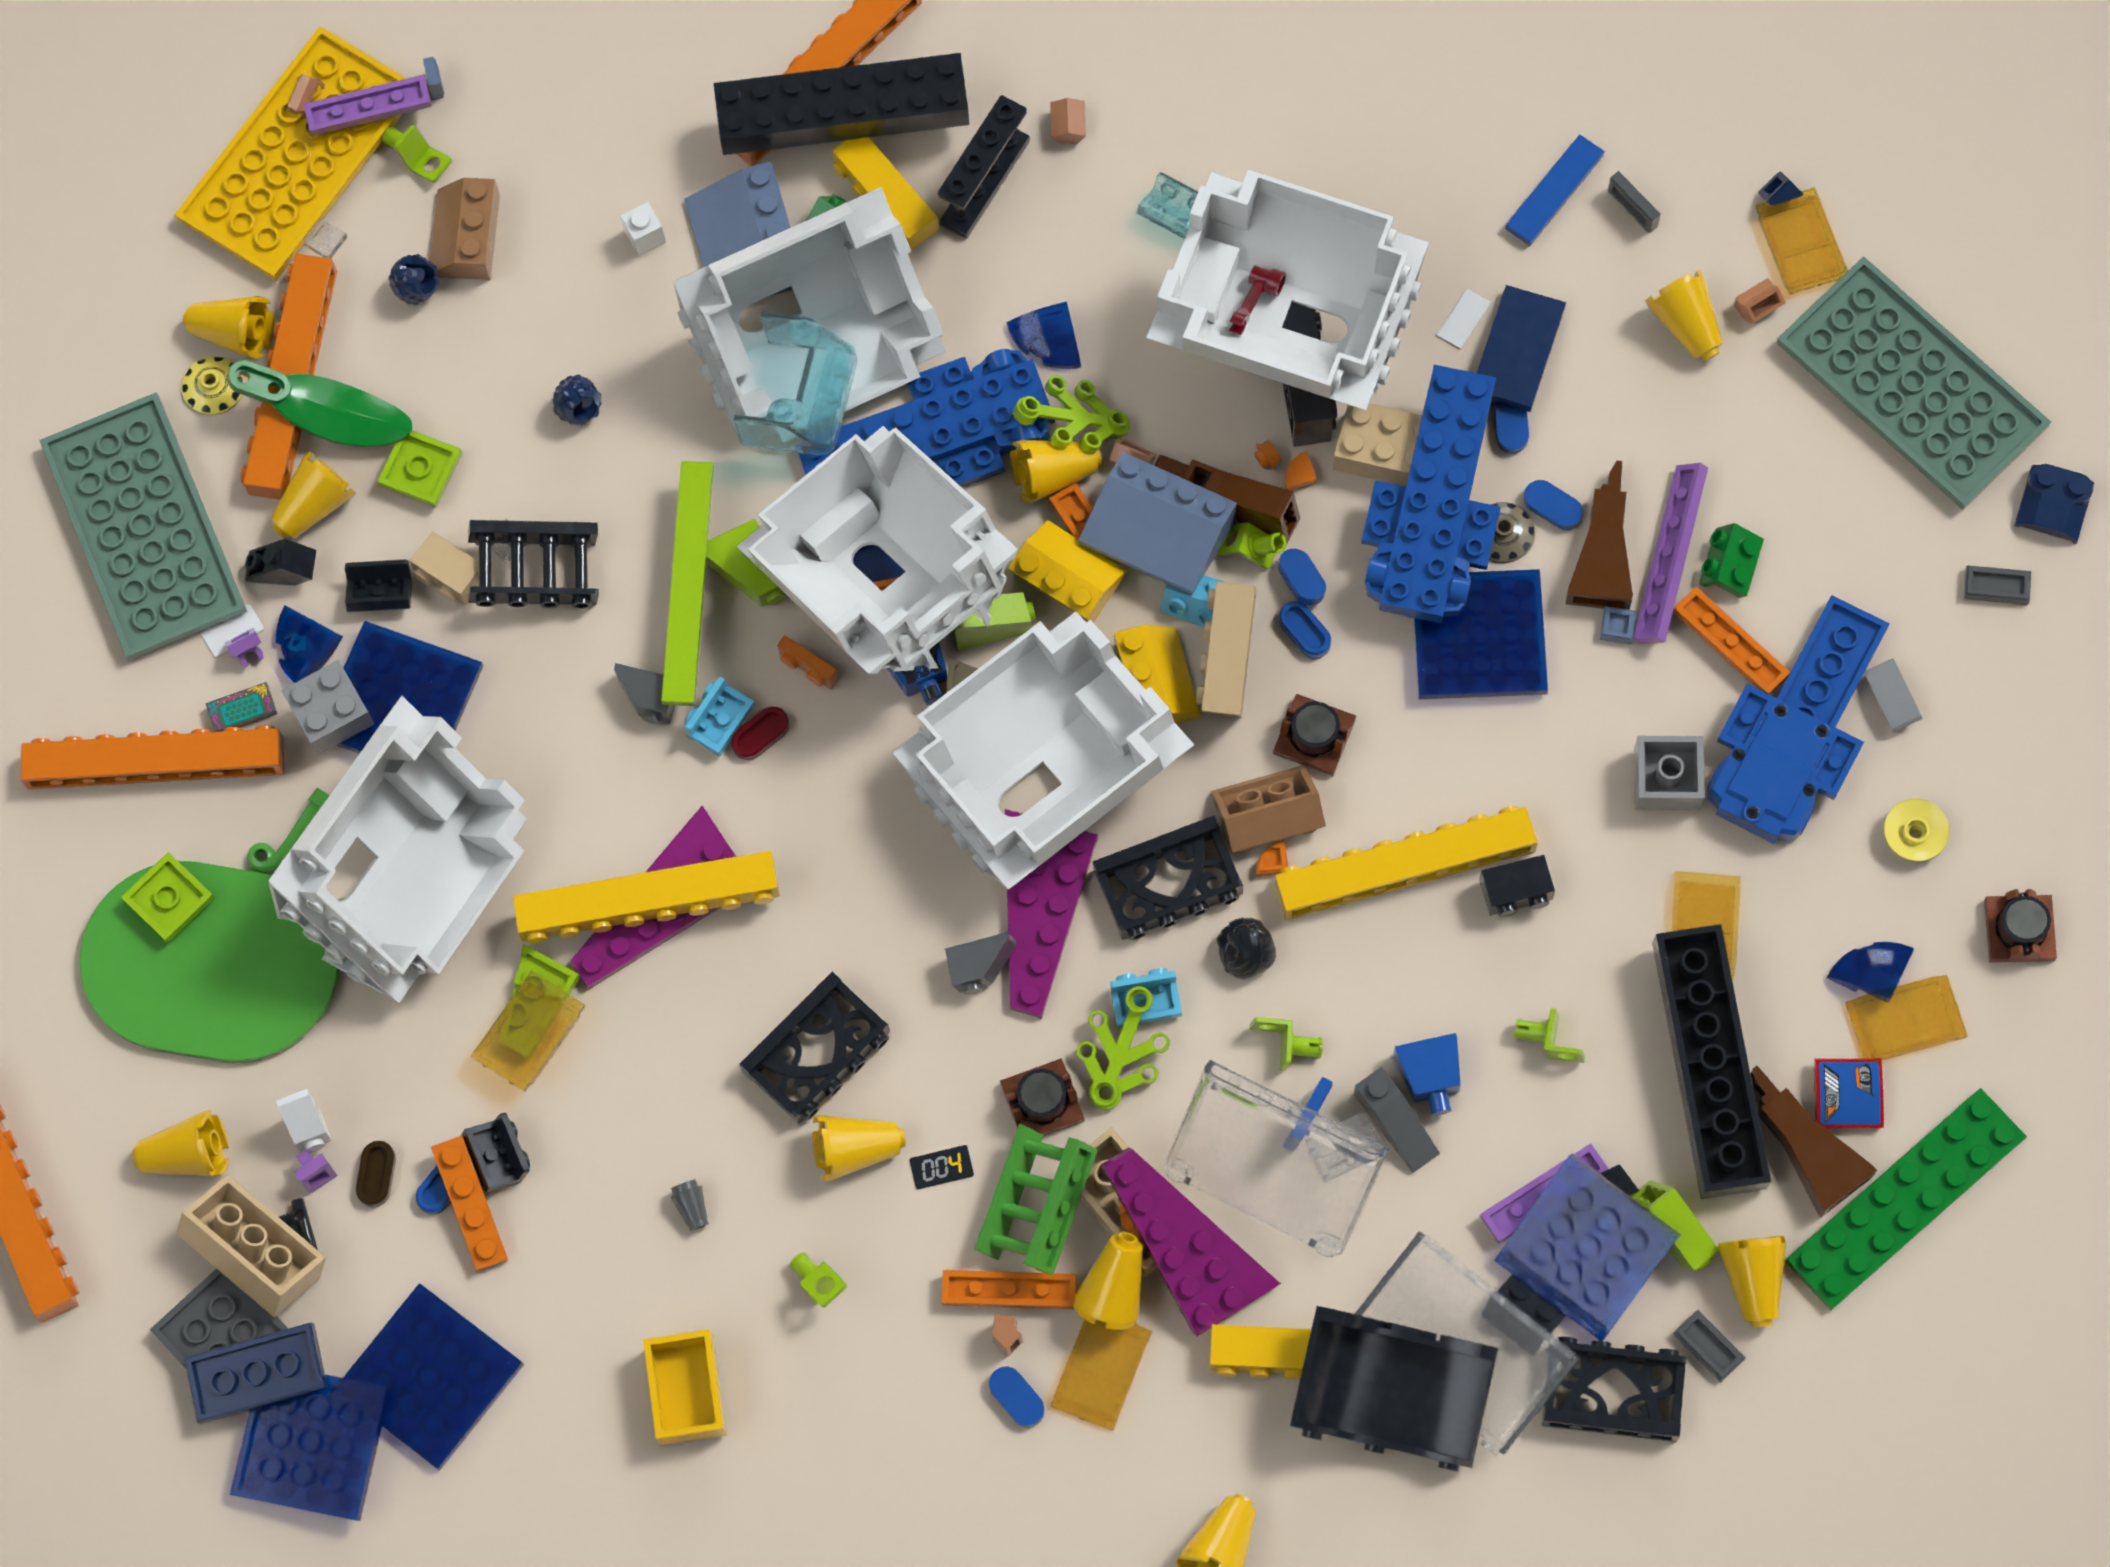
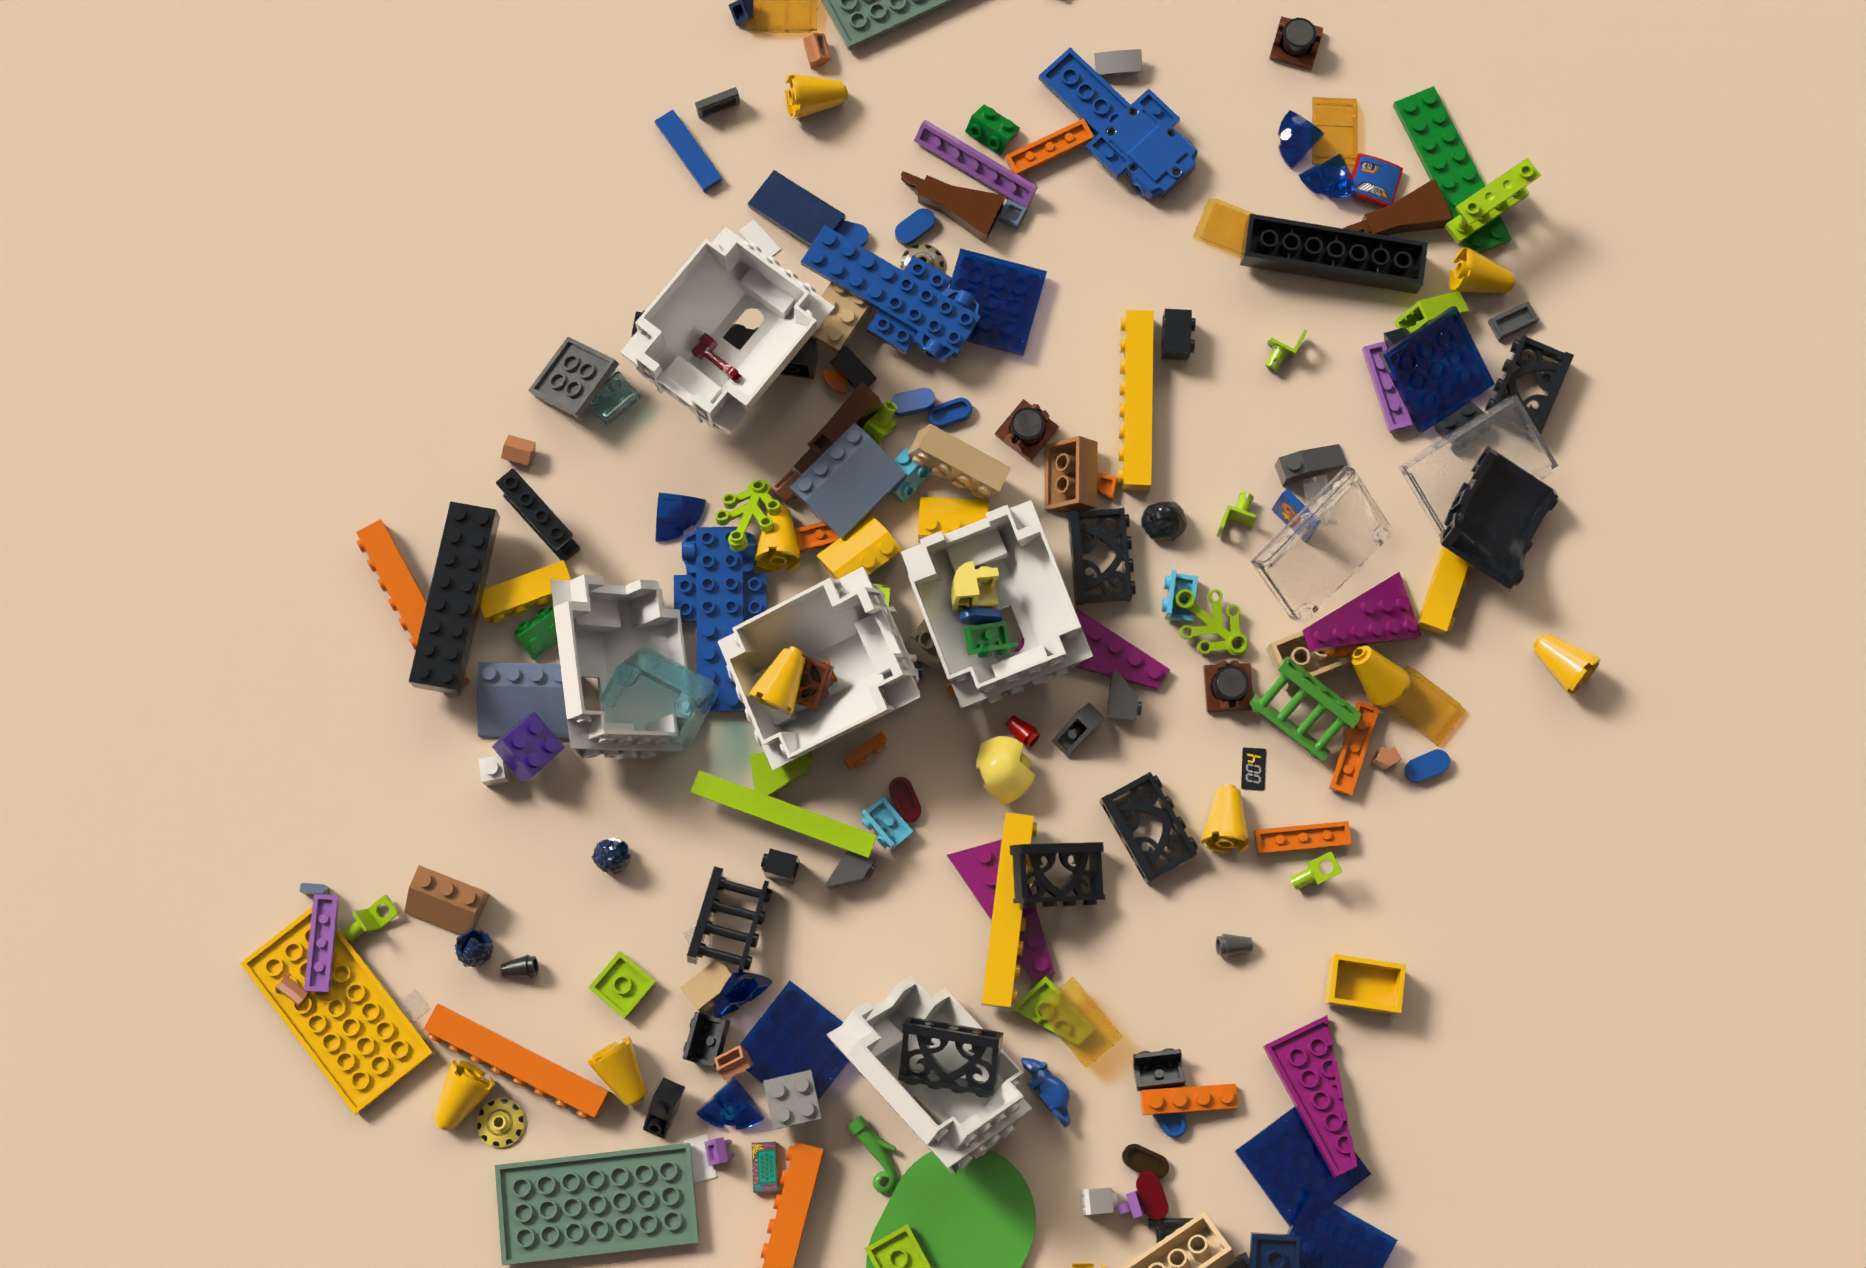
camera: 80 degrees left, 5 degrees up
green plant [227,360,413,447] -> none
orange plate [1254,440,1282,469] -> none
blue torso [1393,1033,1461,1116] -> none
light grey brick [1634,736,1705,810] -> none
light yellow dish [1884,798,1950,862] -> none
none -> dark purple brick [492,712,565,783]
none -> pearl dark grey cone [501,955,539,978]
none -> dark grey plate [528,337,619,419]
none -> clear blue brick [713,972,773,1018]
none -> nougat piece [714,1045,754,1080]
none -> yellow cone [749,646,806,715]
none -> black brick [761,848,800,884]
none -> copper piece [796,654,834,711]
none -> black tile [830,346,877,389]
none -> black fence [898,1017,1004,1098]
none -> light yellow brick [950,561,999,610]
none -> blue tile [959,607,1002,625]
none -> green bracket [963,621,1018,658]
none -> light yellow brick [976,736,1035,806]
none -> red cone [1005,715,1041,748]
none -> black fence [1010,842,1106,908]
none -> blue animal [1021,1058,1070,1128]
none -> dark grey slope [1051,702,1106,757]
none -> dark red tile [1136,1170,1169,1220]
none -> orange plate [1254,821,1352,854]
none -> magenta wing [1263,1015,1357,1178]
none -> clear blue brick [1299,154,1357,199]
none -> lime fence [1444,158,1541,244]

